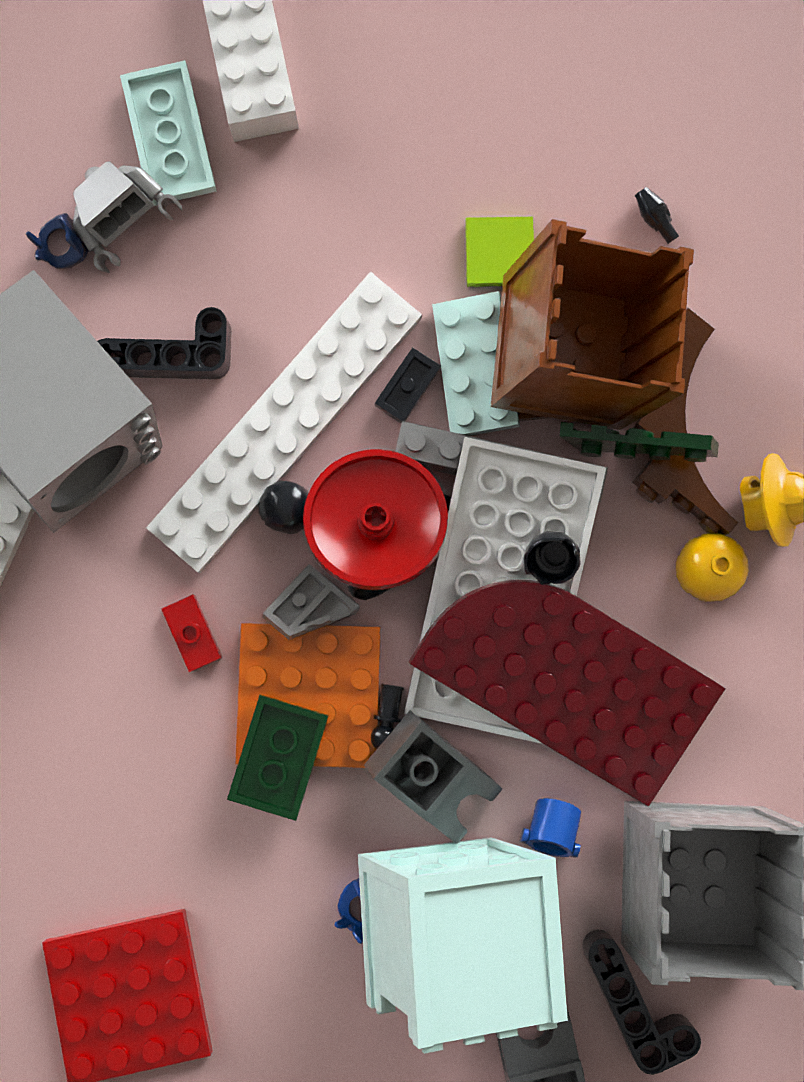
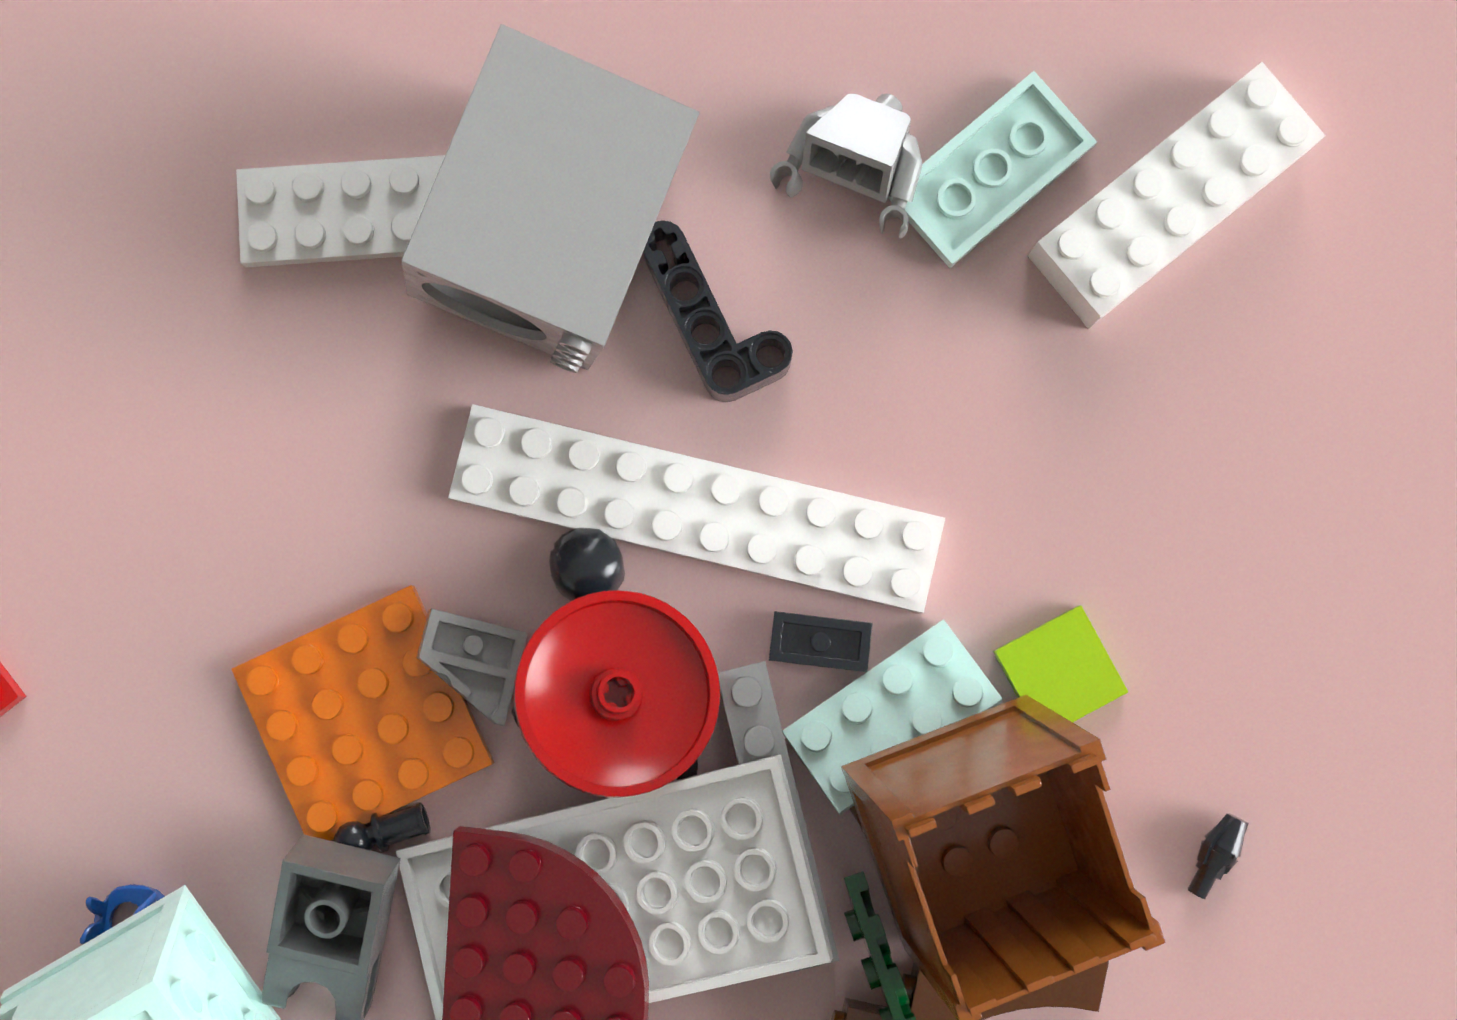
camera: 65 degrees right, 0 degrees up
dark blue piece [26,213,89,269] -> none
red plate [161,594,223,672] -> none
dark green plate [227,694,329,821] -> none
black hair [524,531,581,585] -> none

